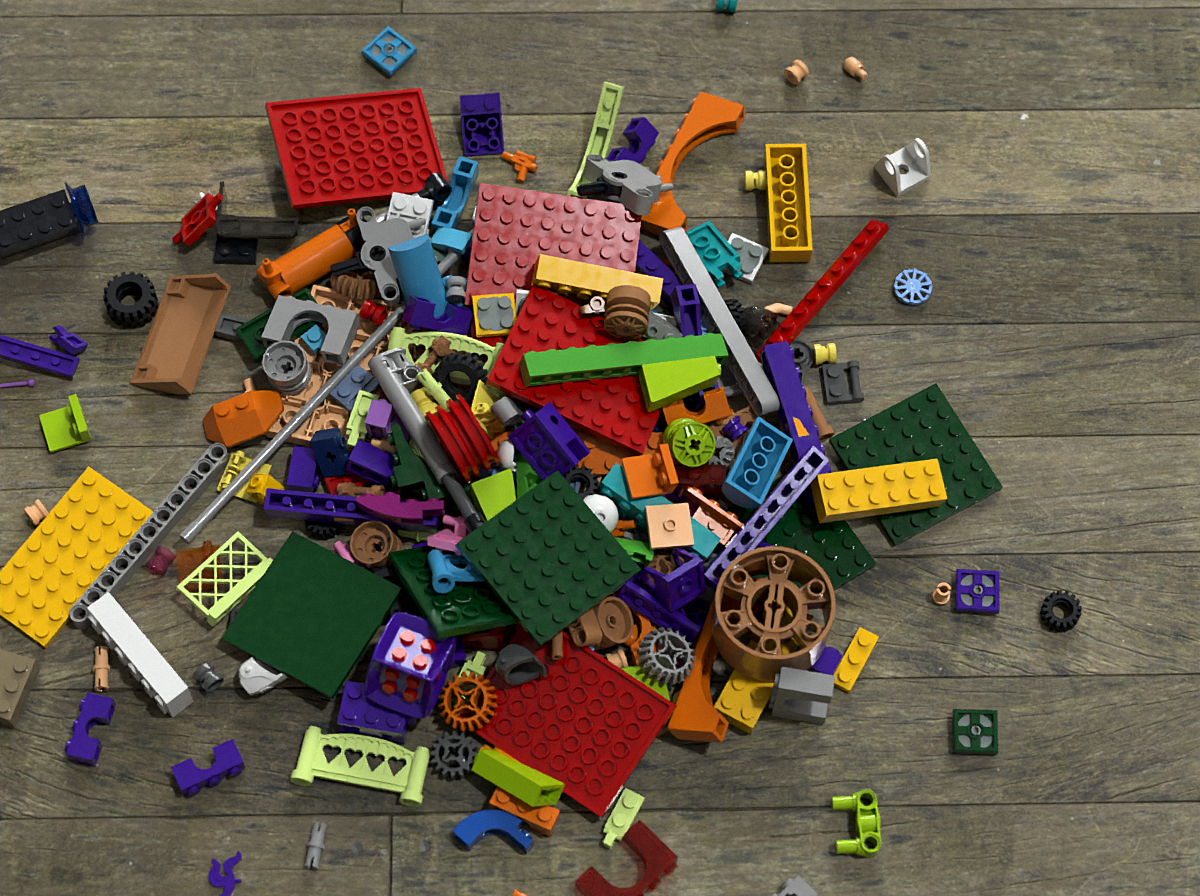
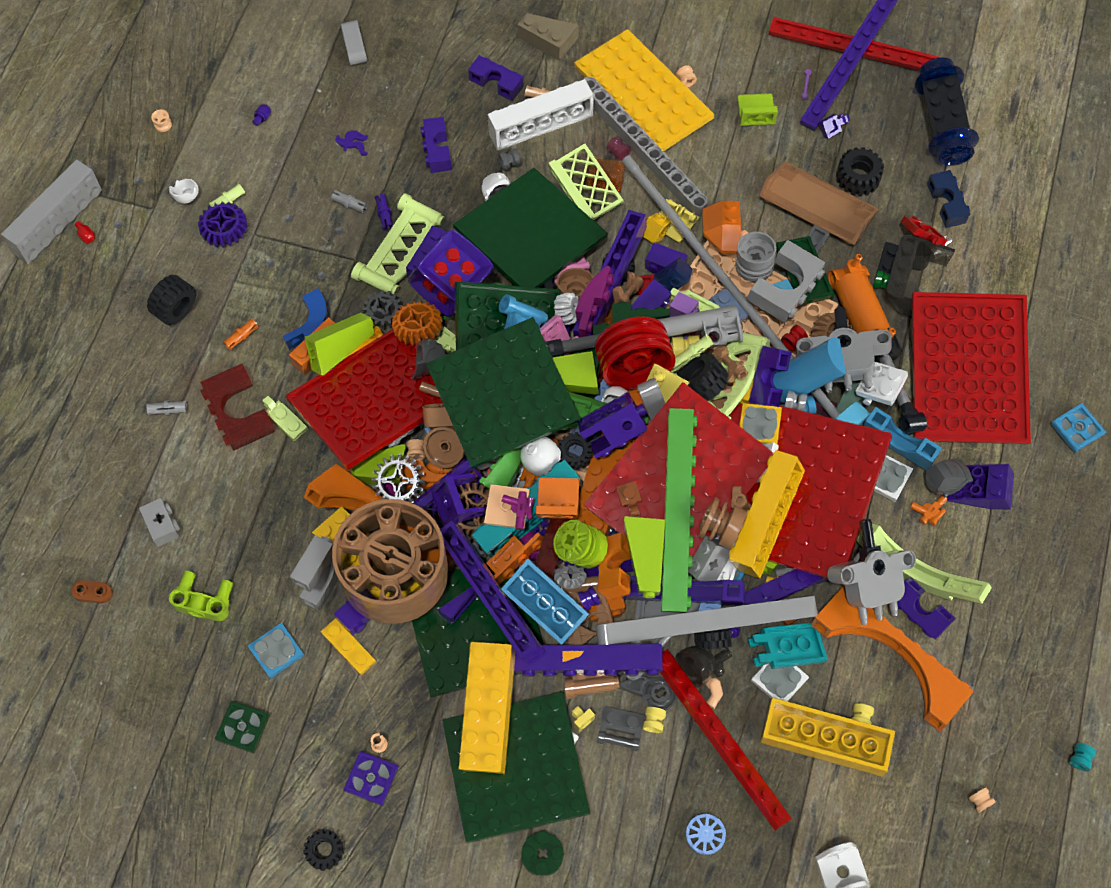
camera: 110 degrees right, 0 degrees up
light nougat cylinder [844,57,868,80] -> none
none -> light grey piece [248,623,304,679]
none -> dark purple pin [375,194,393,231]
none -> magenta piece [501,491,535,530]
none -> dark green plate [521,831,564,876]
none -> white gear [553,293,579,325]
none -> light yellow tile [572,706,595,733]
none -> dark orange plate [616,481,642,517]
none -> green wheel [873,270,896,292]
none -> dark grey helmet [925,459,973,497]
none -> dark blue arch [927,170,970,228]

